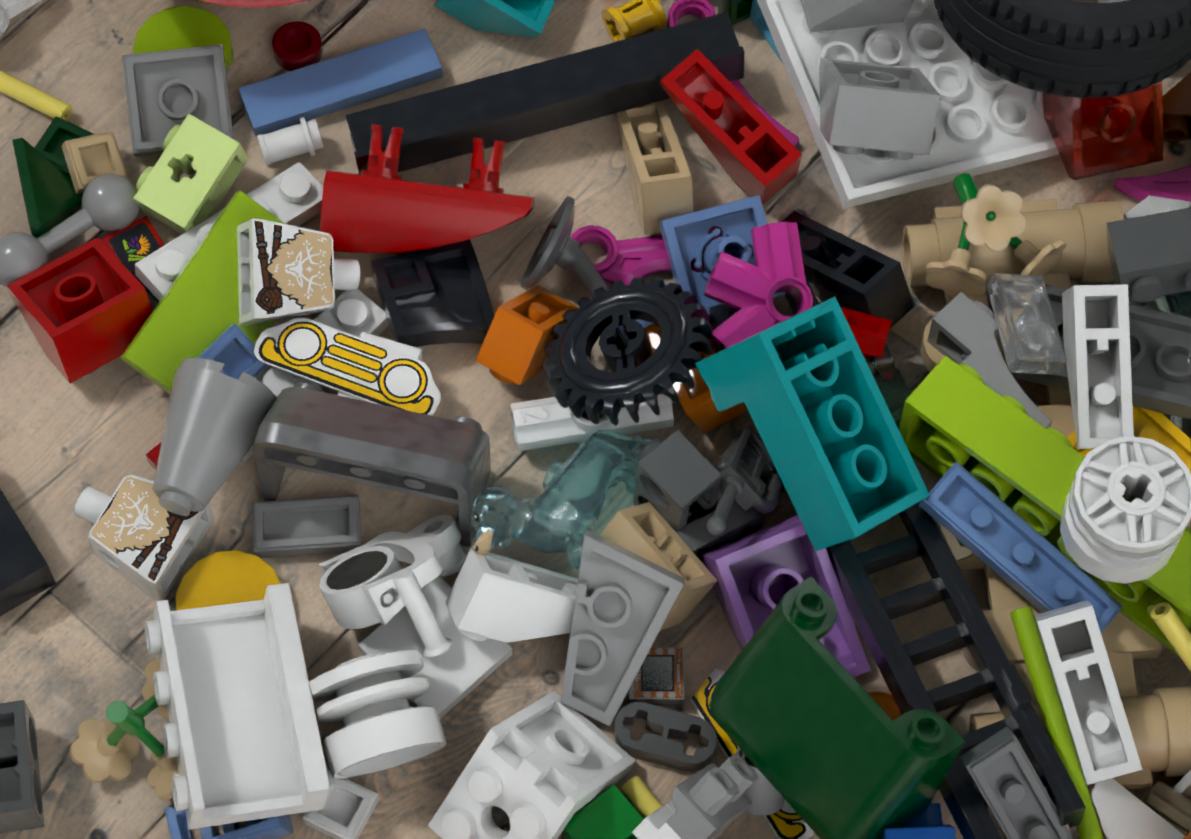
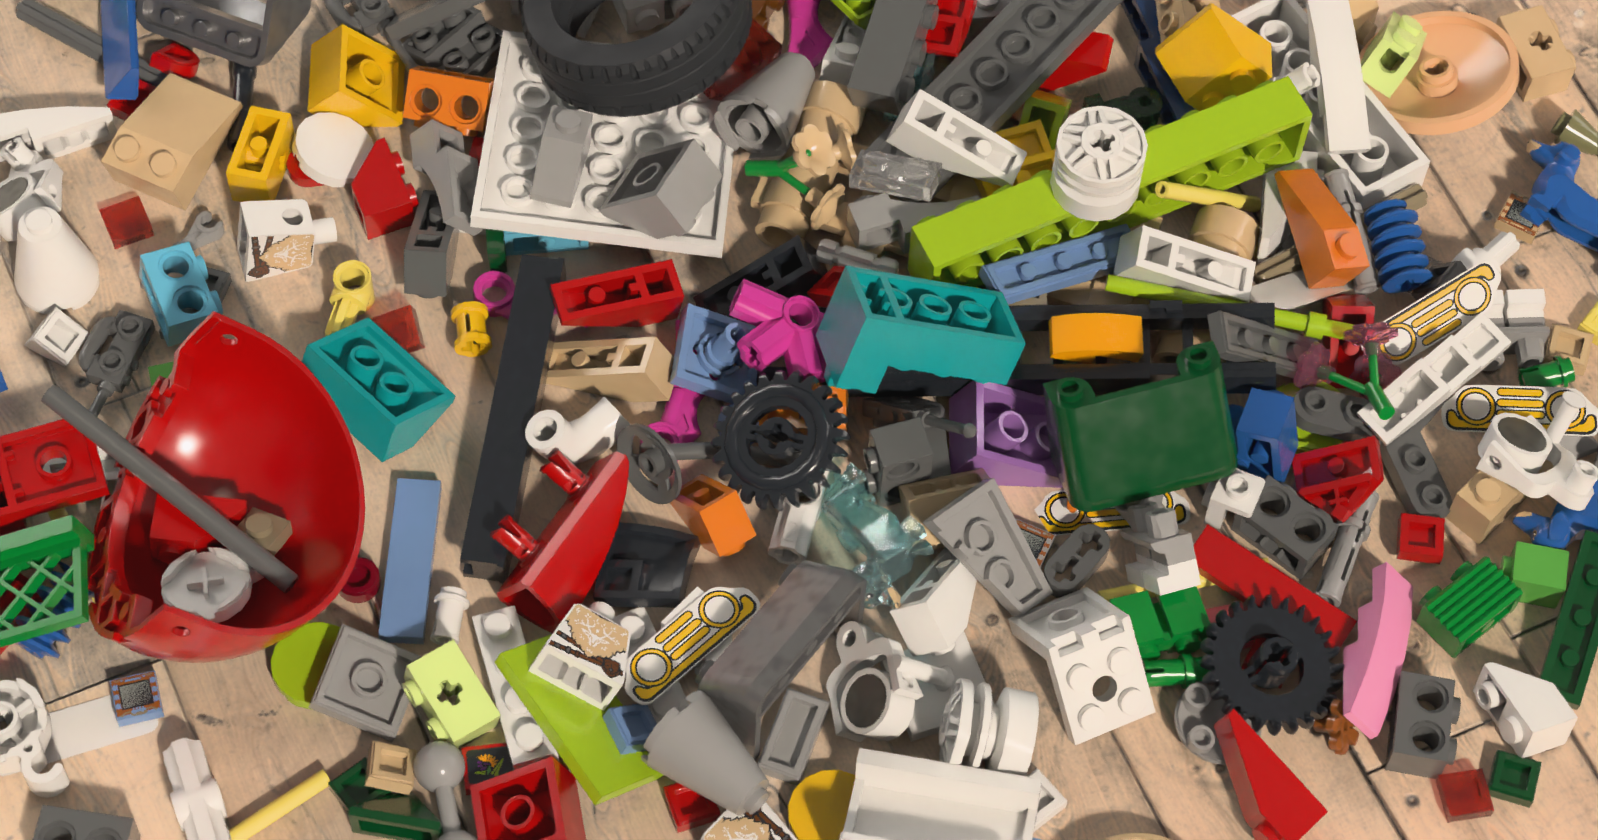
camera: 65 degrees left, 5 degrees down
none -> white cylinder [525,397,631,464]
none -> light grey cone [714,52,815,160]
none -> white axle [816,239,899,274]
none -> light orange slope [1049,313,1144,364]

